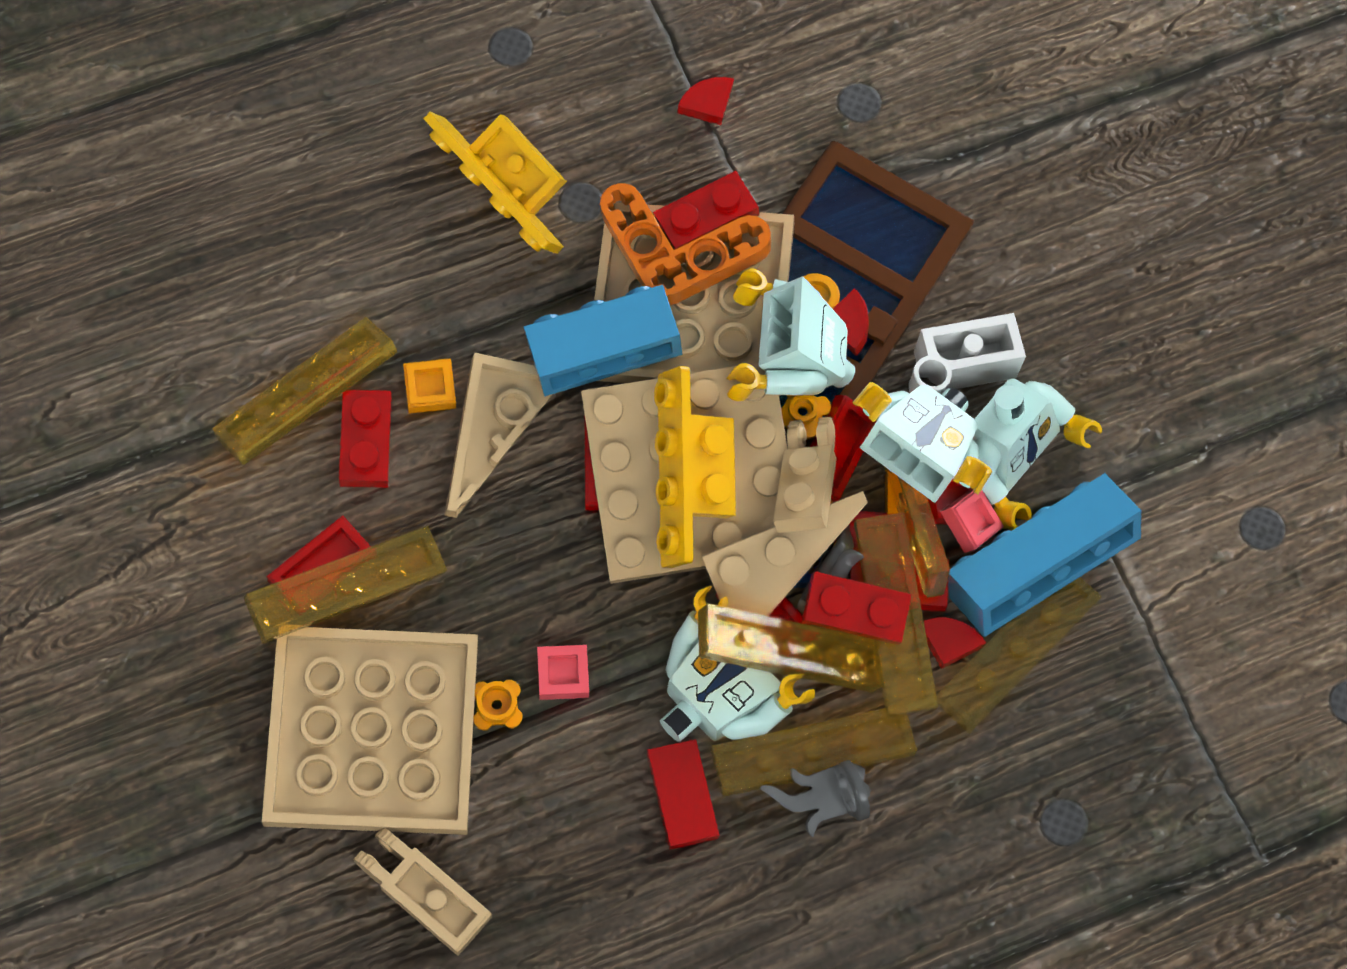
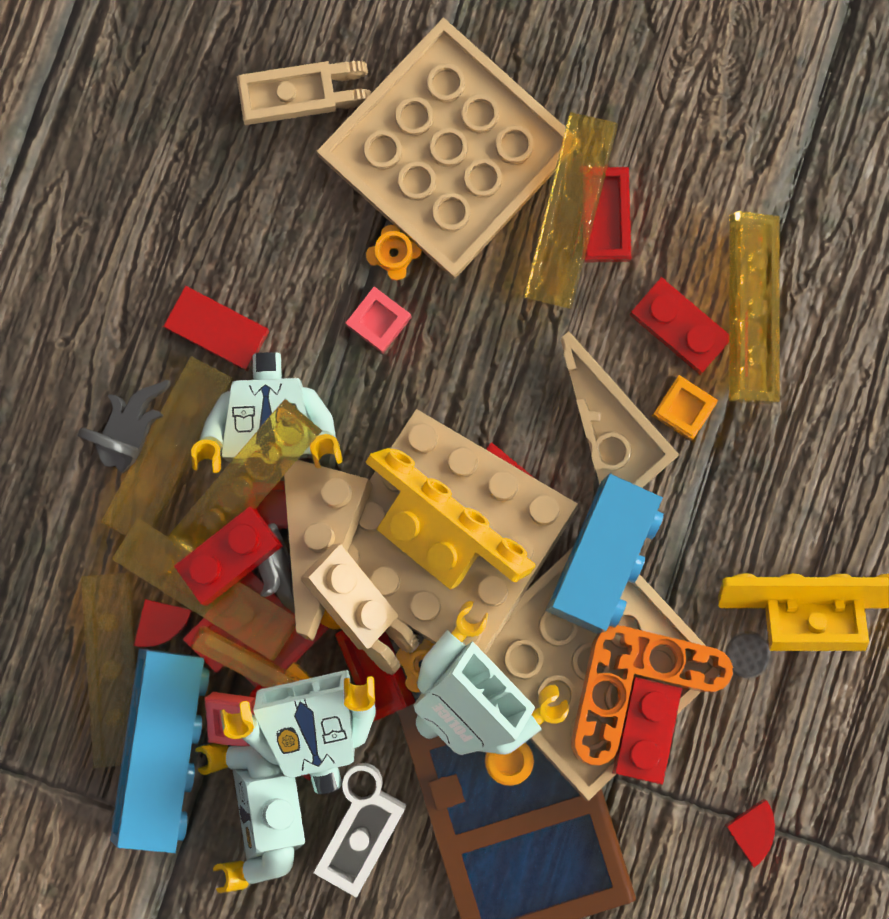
camera: 140 degrees right, 15 degrees up
red tile [833,288,869,356] -> none

